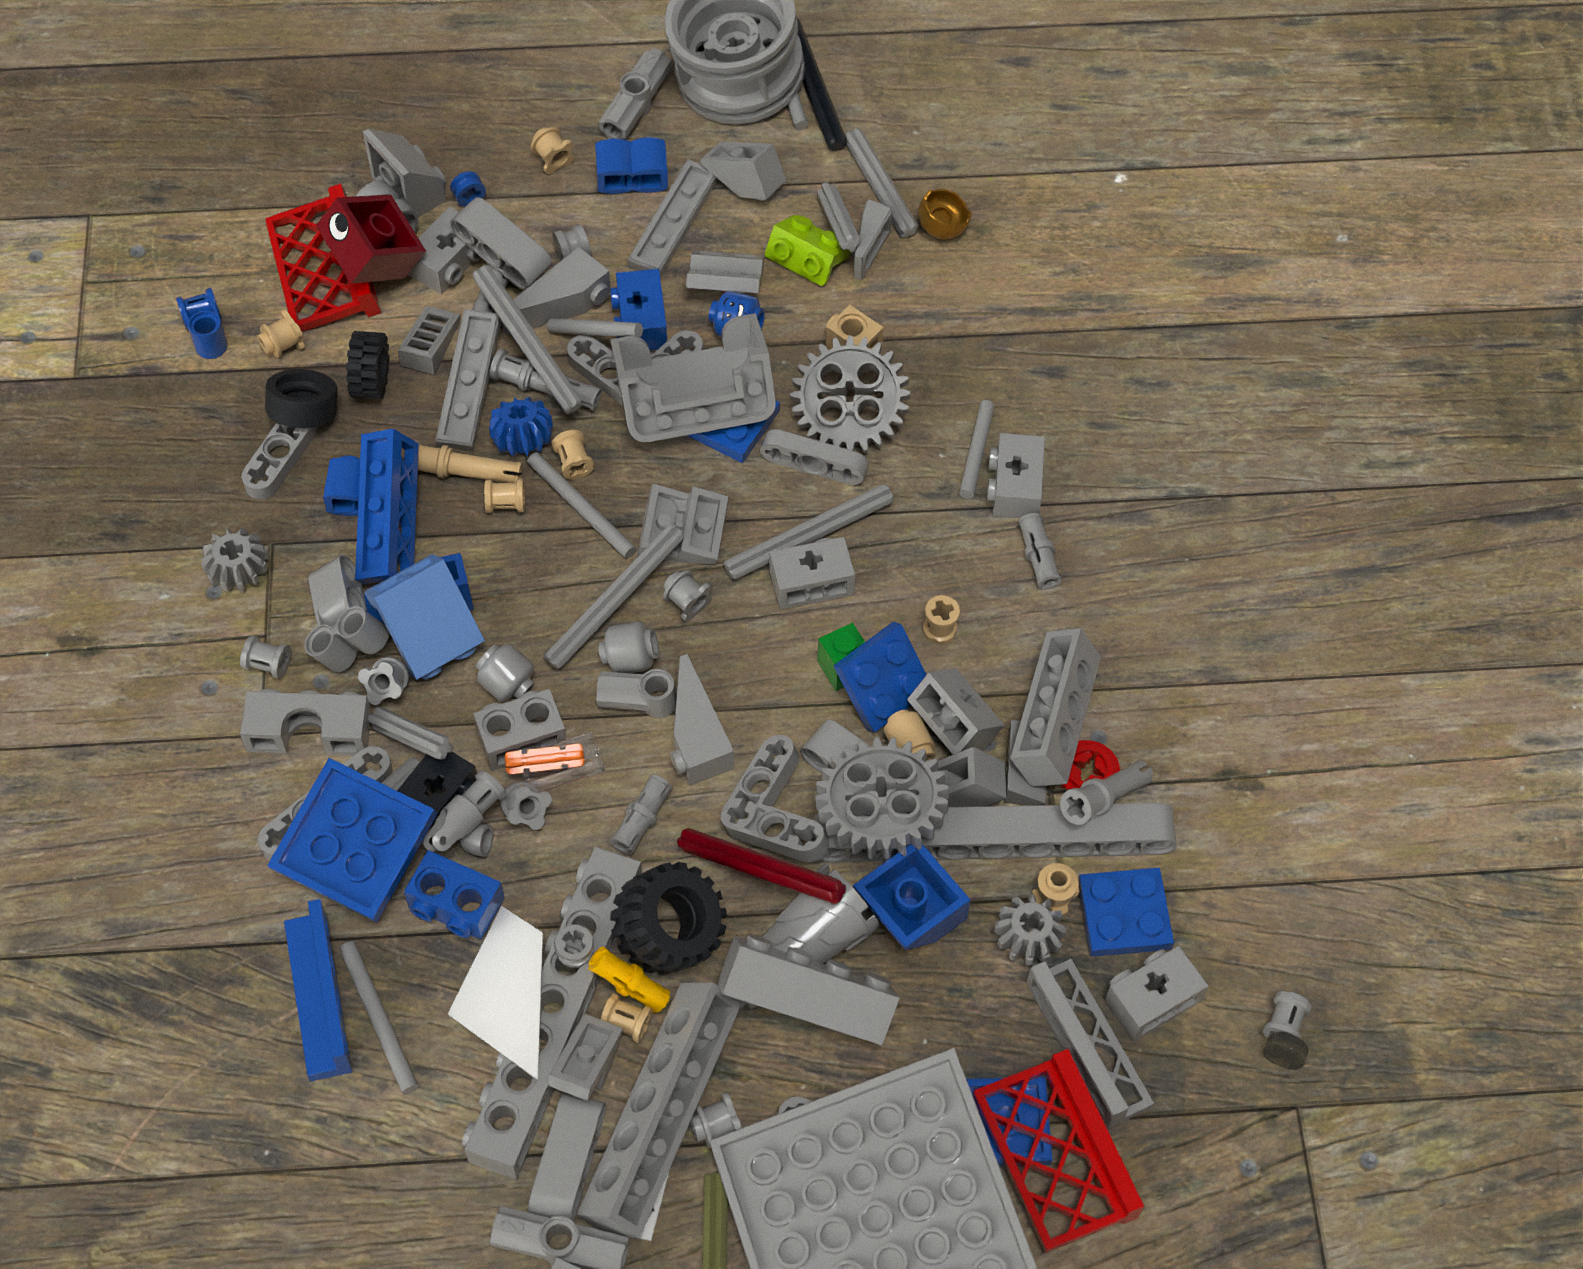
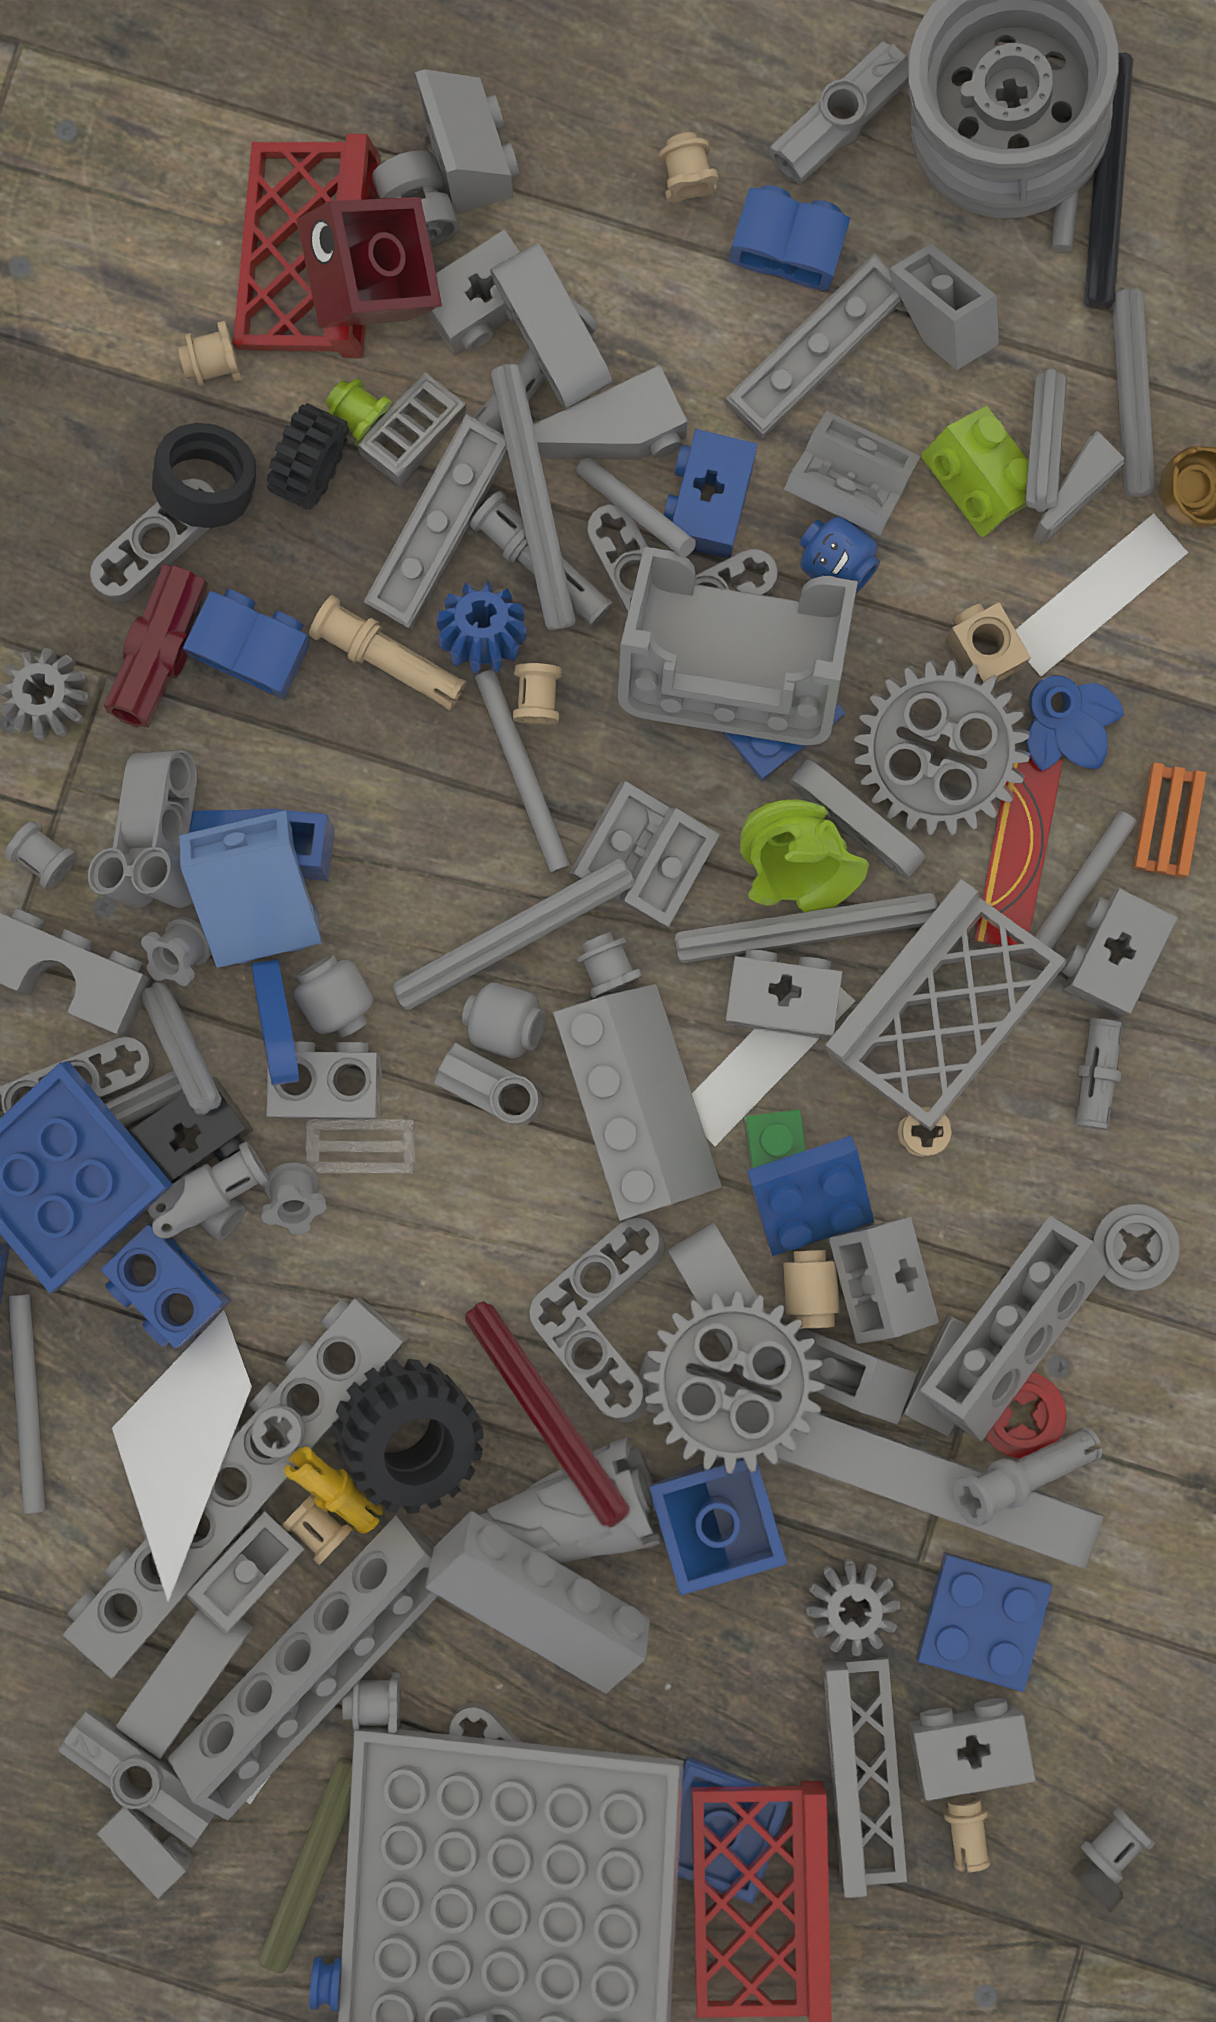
camera: 30 degrees right, 25 degrees up
blue piece [176,288,228,359] -> none
blue fence [355,429,419,584] -> none
blue bush [450,171,486,206] -> none
tan bush [484,479,525,513] -> none
axle [505,743,585,775] -> none
light grey wheel [552,224,591,261] -> none
light grey pin [610,775,672,855] -> none
light grey slope [670,654,734,786] -> none
tan brick [1031,863,1079,916] -> none
none -> dark red piece [104,564,208,728]
none -> blue beam [251,959,299,1085]
none -> lime brick [326,378,392,447]
none -> light grey slope [553,984,722,1221]
none -> white sticker [692,987,855,1146]
none -> lime helmet [740,799,869,912]
none -> light grey fence [825,879,1066,1131]
none -> tan pin [943,1794,990,1872]
none -> red sticker [974,758,1063,946]
none -> white sticker [1015,513,1188,676]
none -> blue plate [1025,675,1124,770]
none -> light grey gear [1093,1204,1180,1291]
none -> orange tile [1132,762,1207,879]

